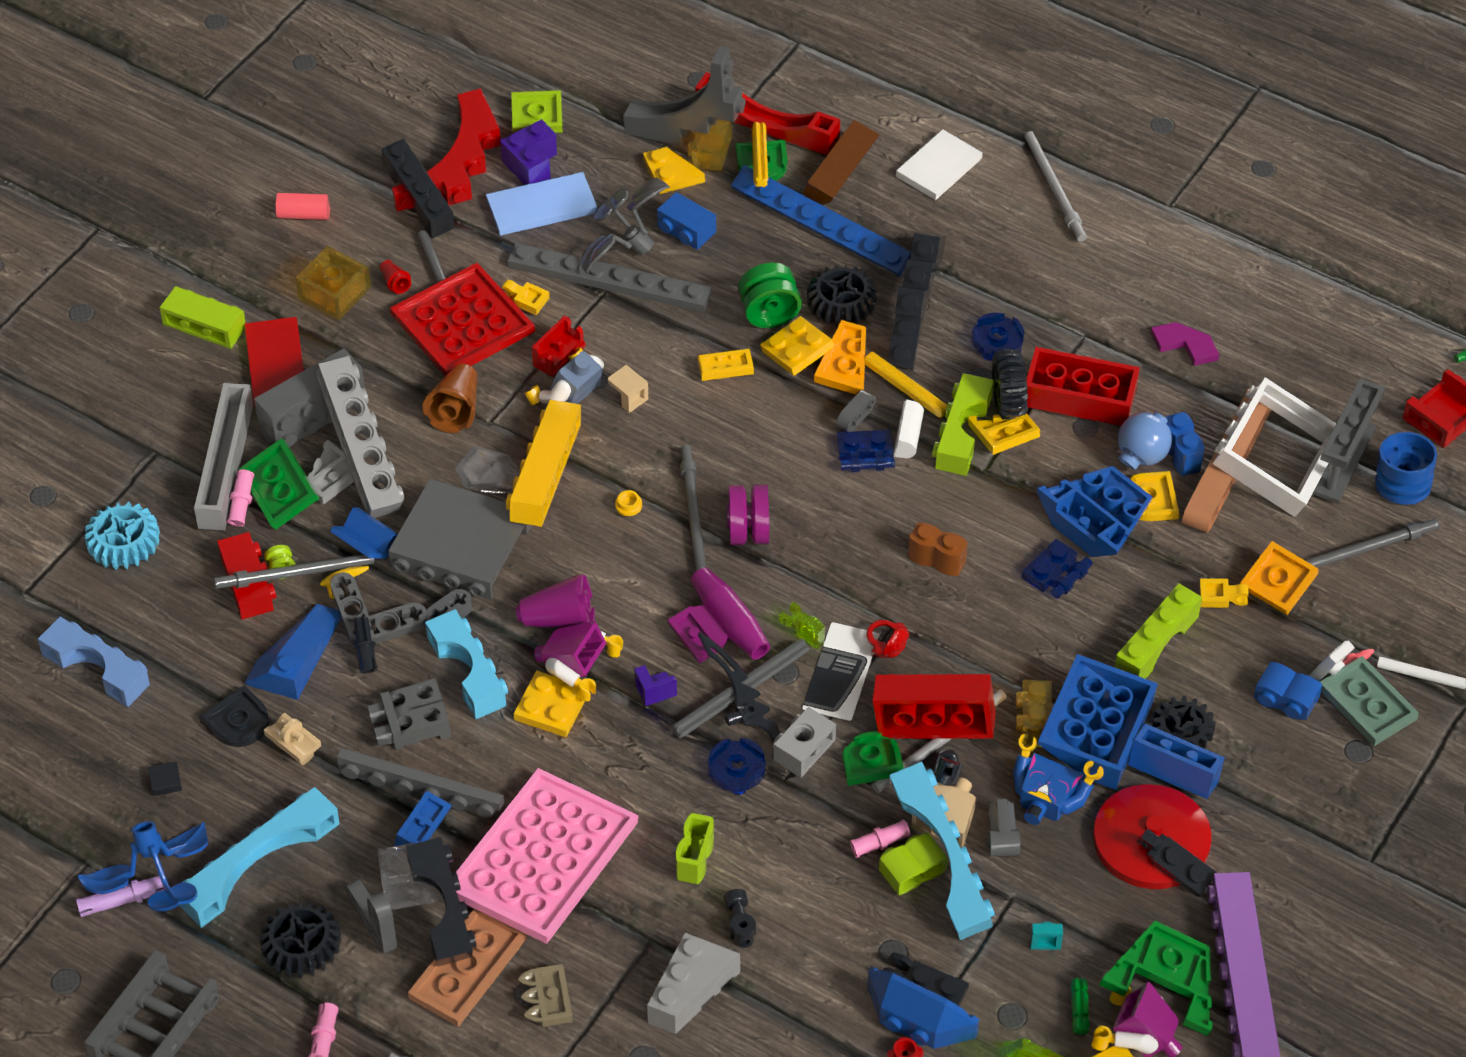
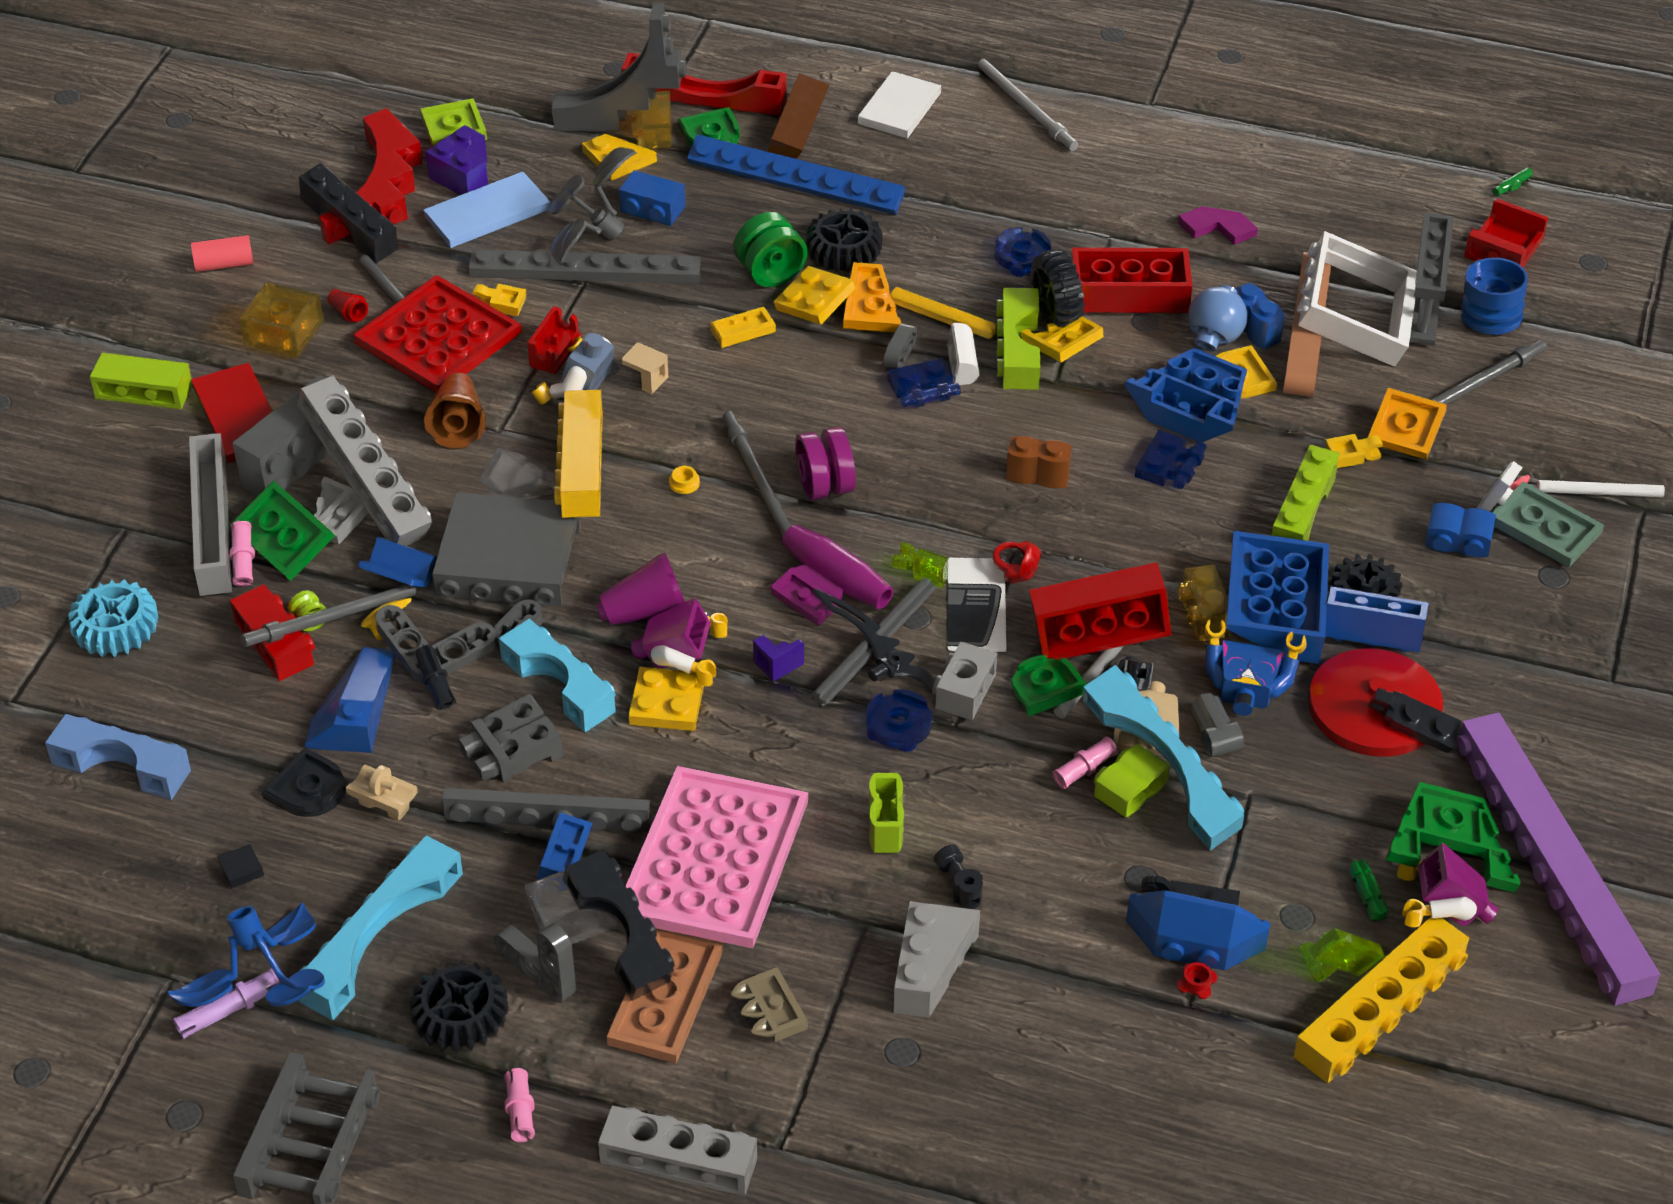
camera: 15 degrees left, 5 degrees down
yellow axle [752,121,768,188] -> none
black arch [887,232,946,369] -> none
teal plate [1030,922,1063,950] -> none

